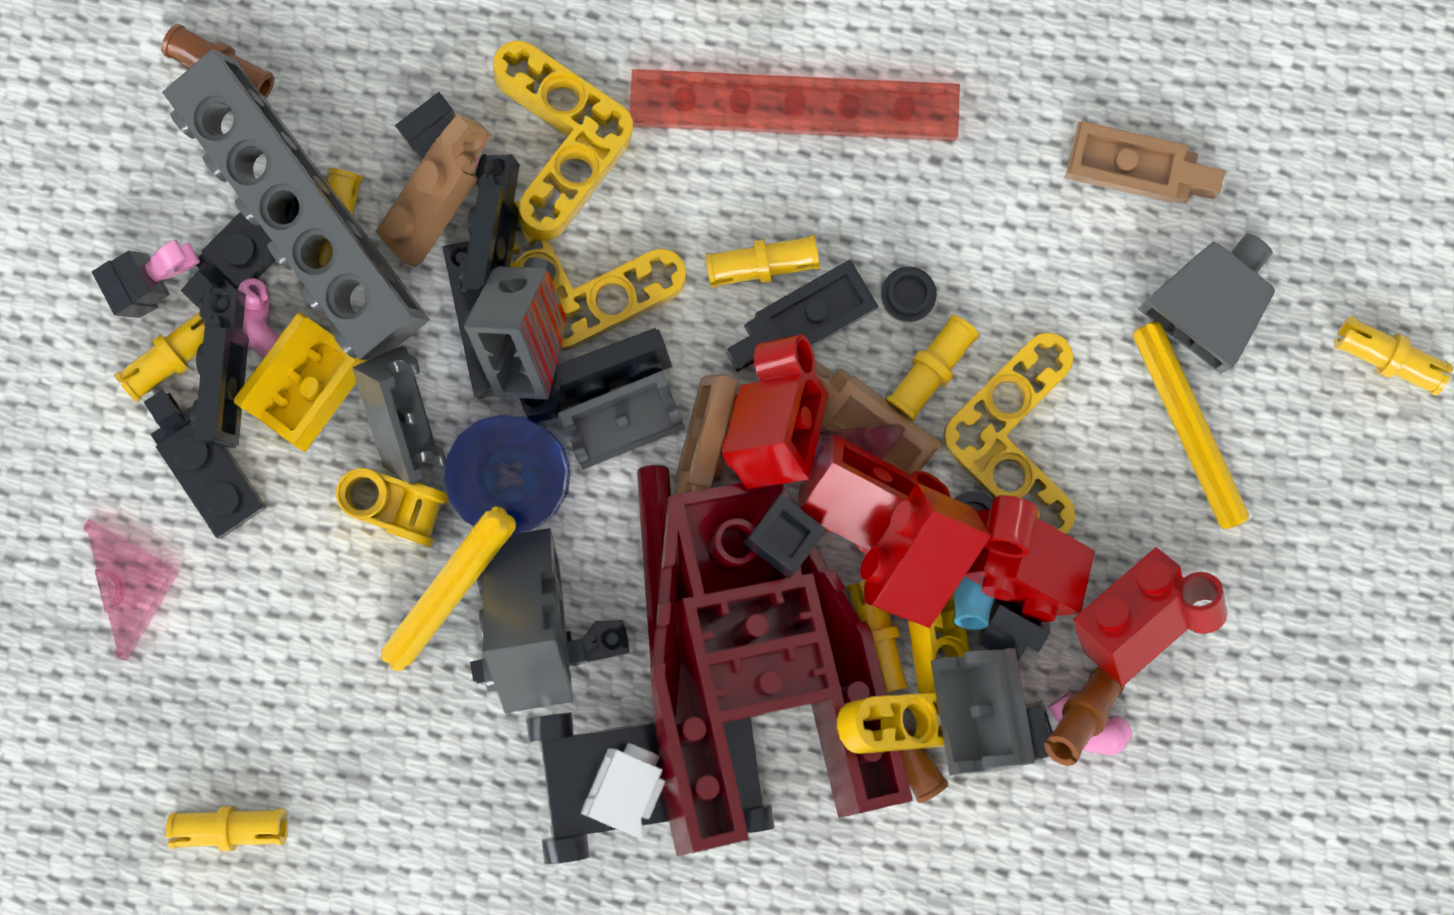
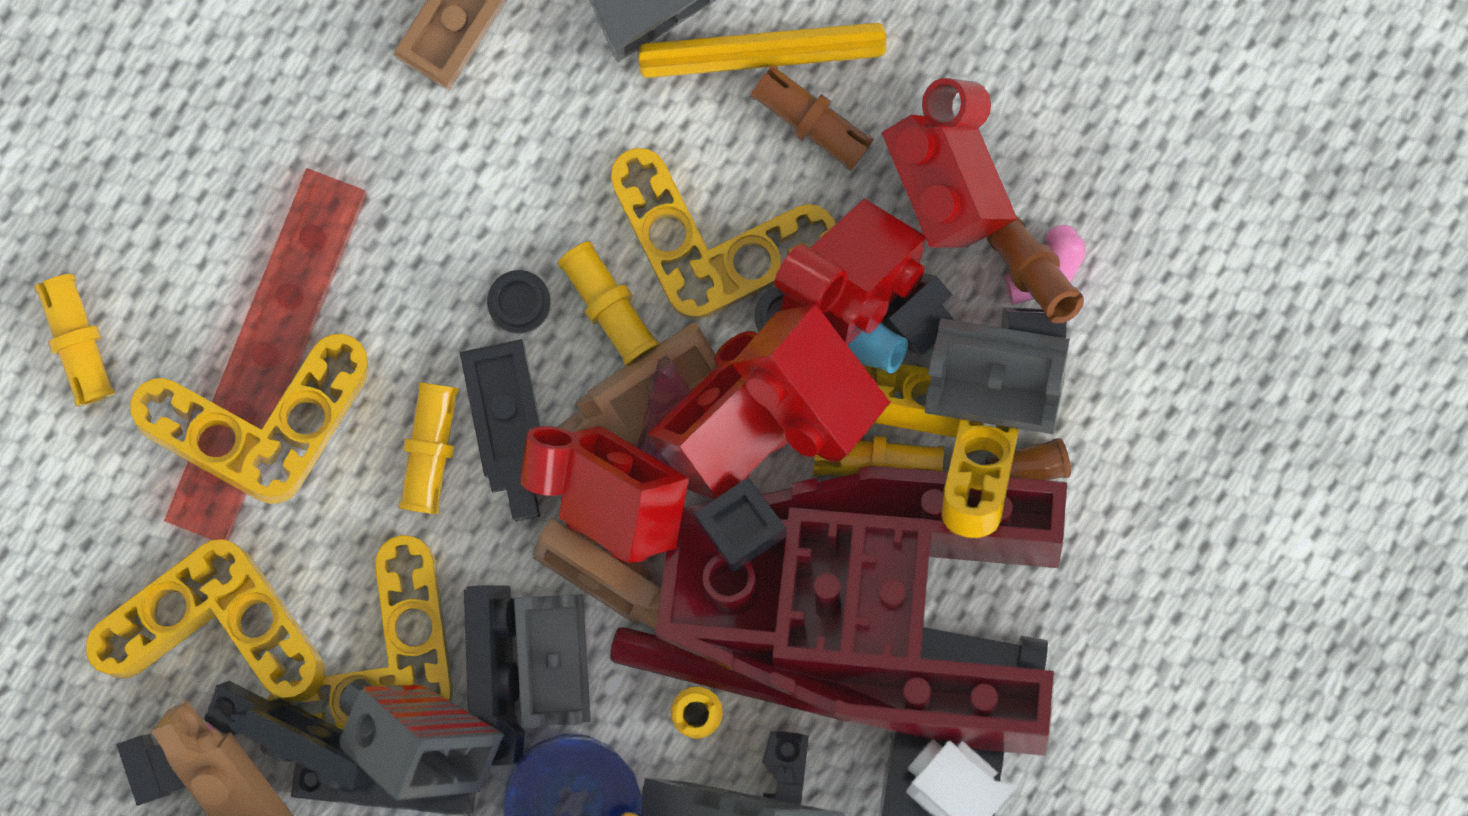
camera: 75 degrees left, 0 degrees up
none -> yellow beam [130,334,368,504]
none -> yellow pin [671,686,723,739]
none -> dark orange pin [749,64,874,171]

